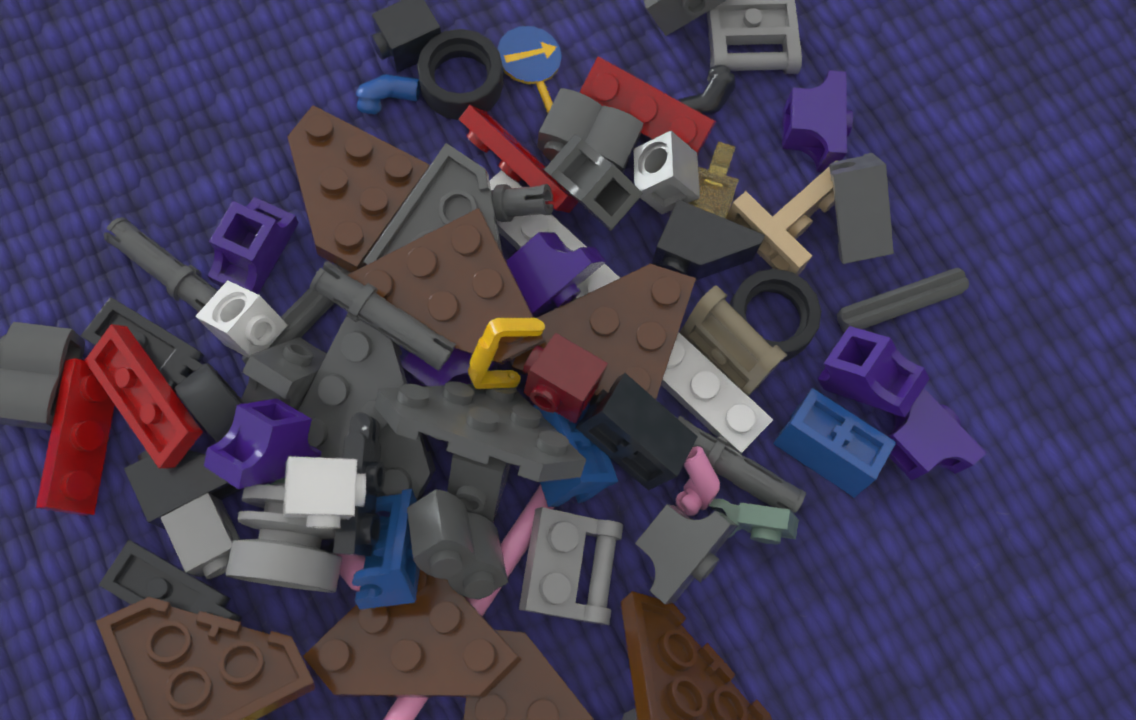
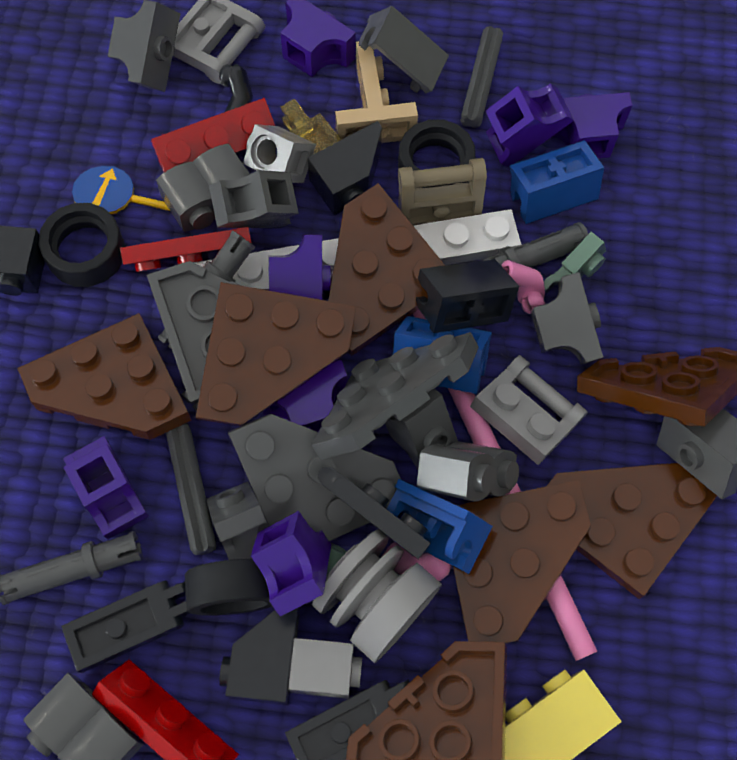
camera: 50 degrees left, 5 degrees down
red plate [84,324,203,469] -> none
white brick [195,280,288,358] -> none
white brick [283,457,366,529] -> none
dark grey pin [310,261,457,371] -> none
blue arm [355,75,420,114] -> none
yellow piece [468,318,545,389] -> none
dark red brick [523,332,608,423] -> none

